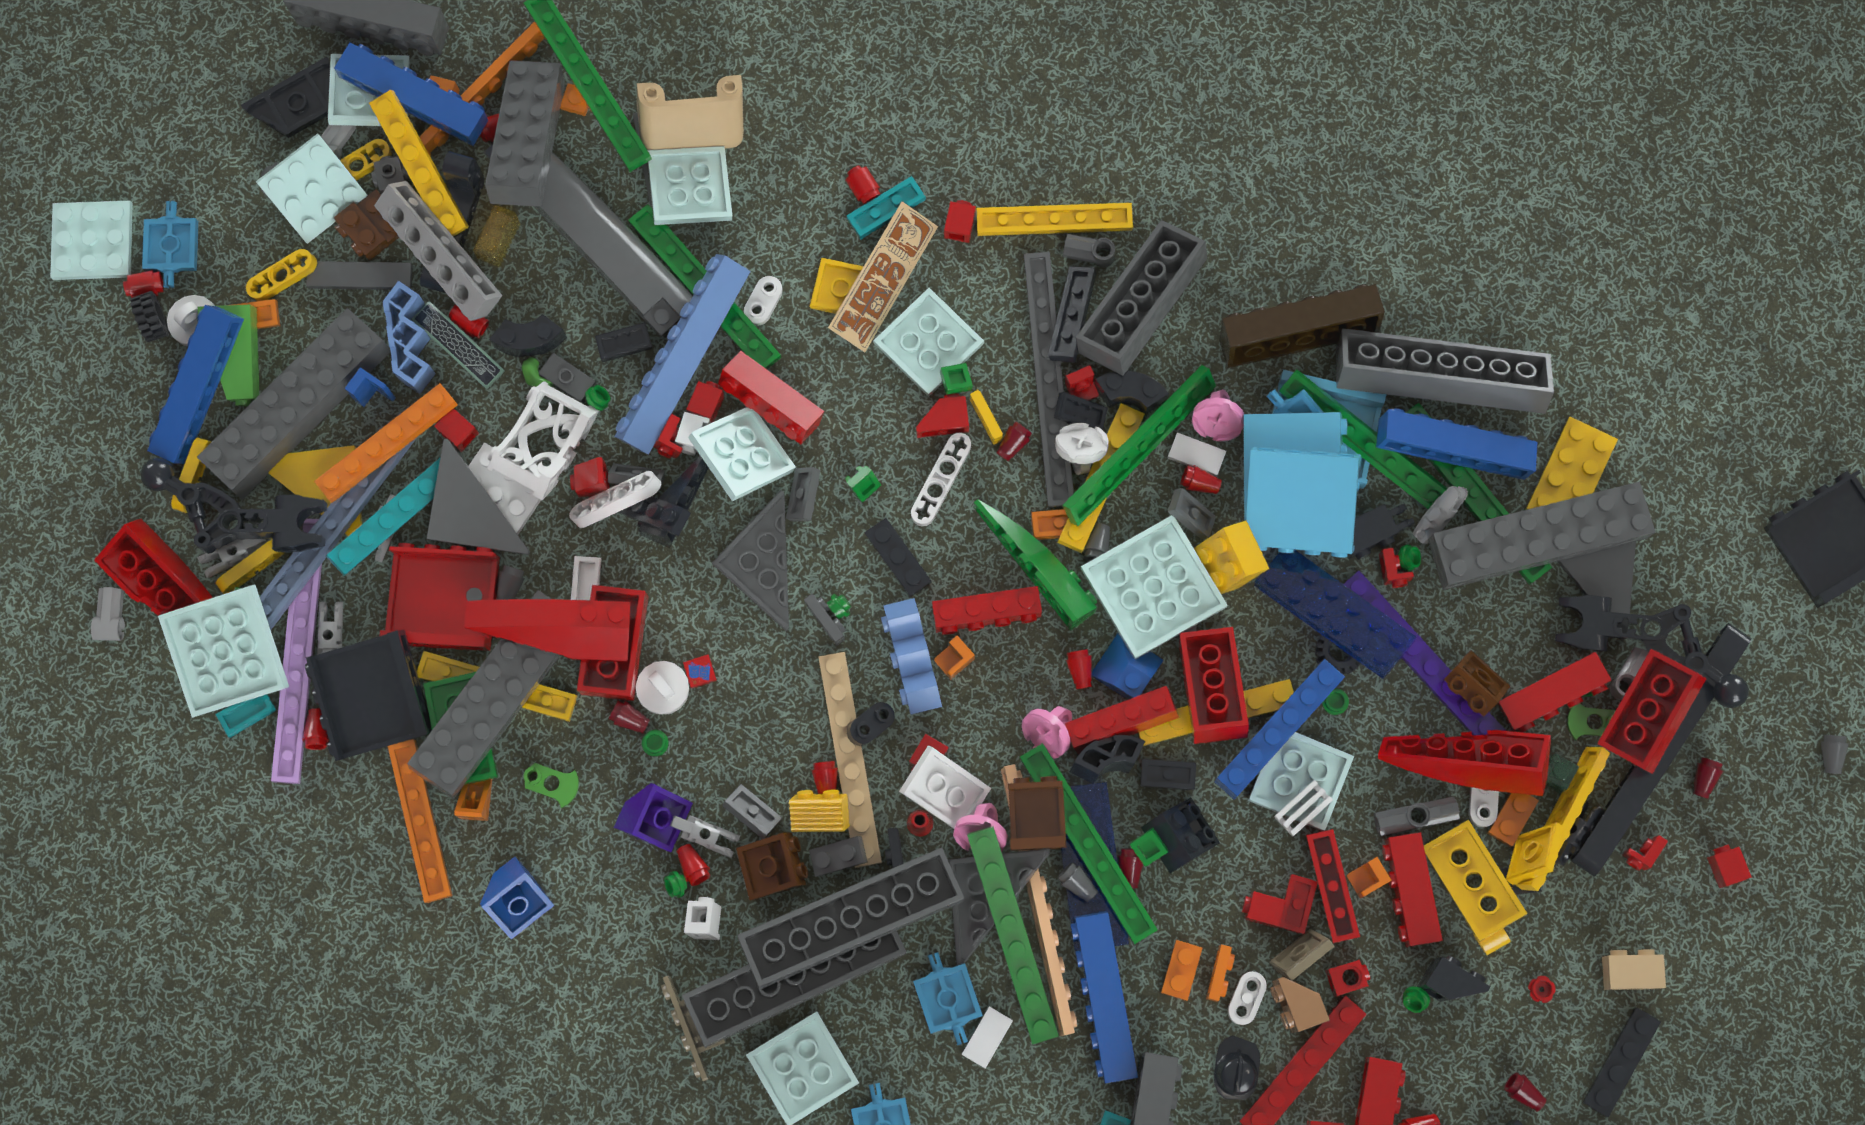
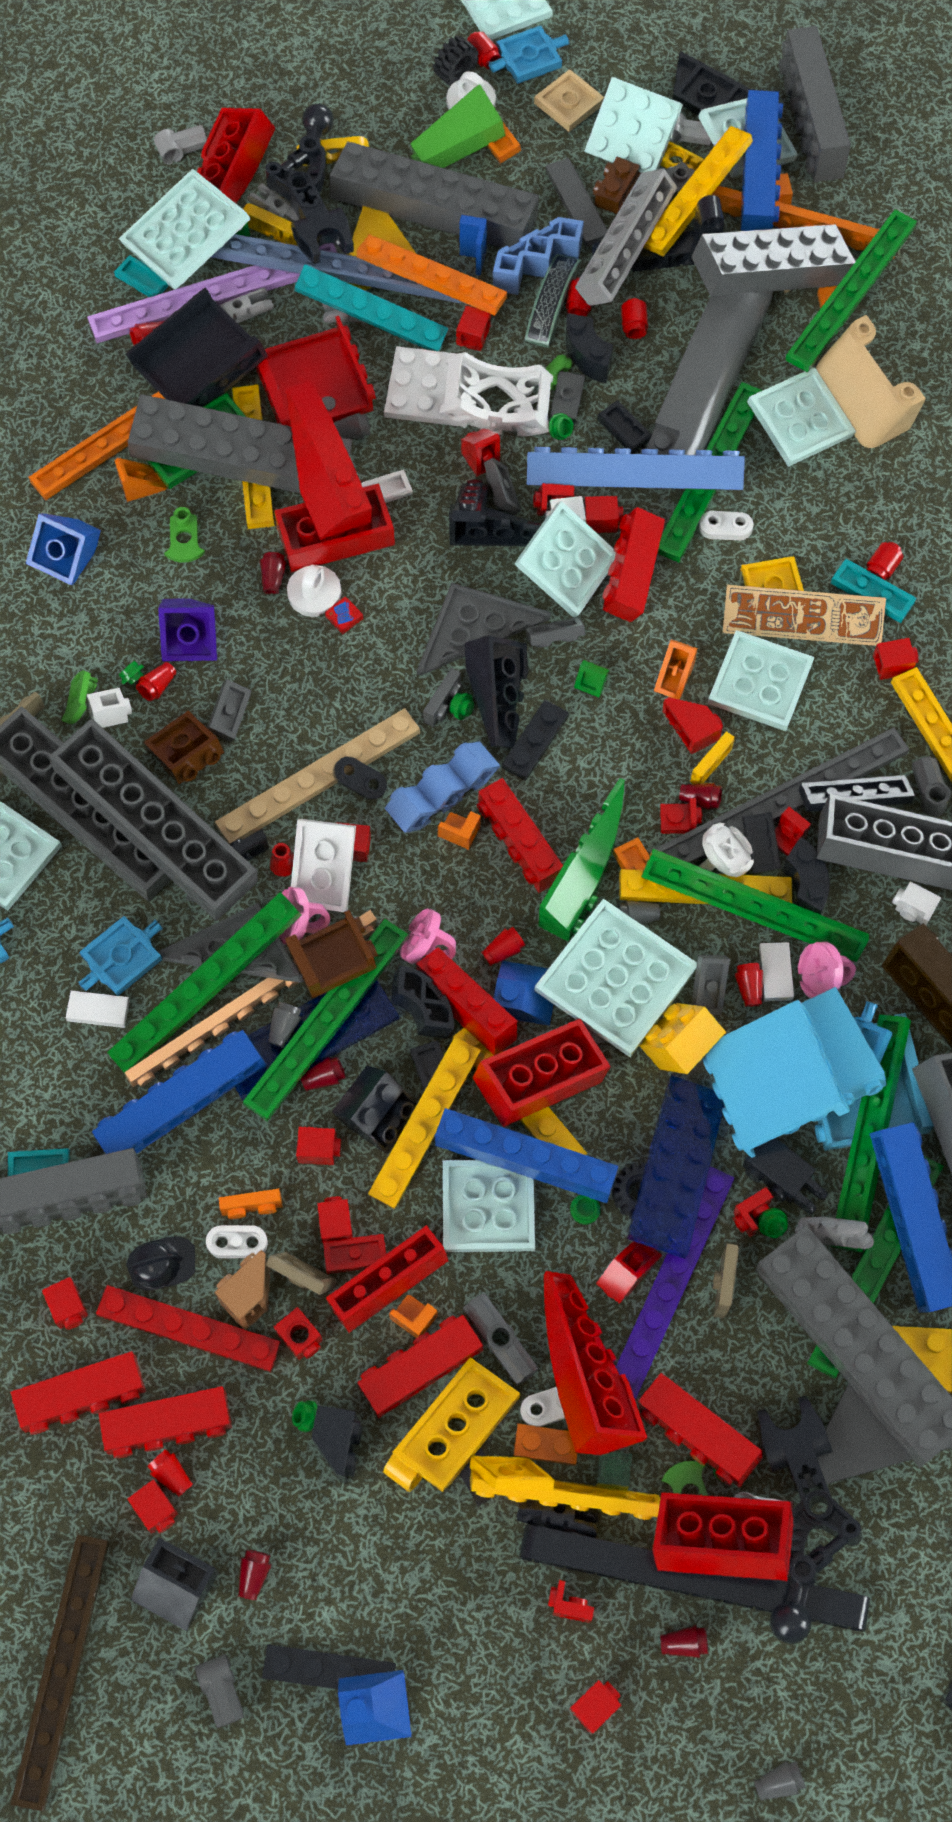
camera: 65 degrees right, 10 degrees down
blue brick [147,305,244,464] -> none
yellow beam [246,249,317,301] -> none
dark grey tile [427,439,530,555] -> none
clear yellow brick [473,205,521,267] -> none
white beam [569,471,661,528] -> none
green plate [642,730,669,757] -> none
light grey hinge [670,815,740,858] -> none
yellow brick [789,790,850,832] -> none
dark grey plate [809,836,868,877] -> none
red cone [811,761,838,794] -> none
white beam [911,433,971,526] -> none
green tile [940,363,973,395] -> none
green plate [1130,828,1168,867] -> none
orange plate [1161,940,1202,1001] -> none
white tile [1274,780,1333,837] -> none
reddish brown plate [1444,650,1510,717] -> none
red plate [1528,976,1556,1003] -> none
tan brick [1602,949,1666,990] -> none
none -> bright green piece [61,671,98,725]
none -> red brick [296,1127,341,1165]
none -> blue slope [338,1670,411,1746]
none -> yellow plate [368,1037,481,1209]
none -> black wedge [465,635,528,749]
none -> tan plate [534,69,604,132]
none -> red slope [596,1236,662,1304]
none -> red brick [621,298,648,339]
none -> orange slope [654,639,698,700]
none -> red bracket [660,798,702,834]
none -> dark tan plate [712,1243,739,1318]
none -> white brick [892,881,941,926]

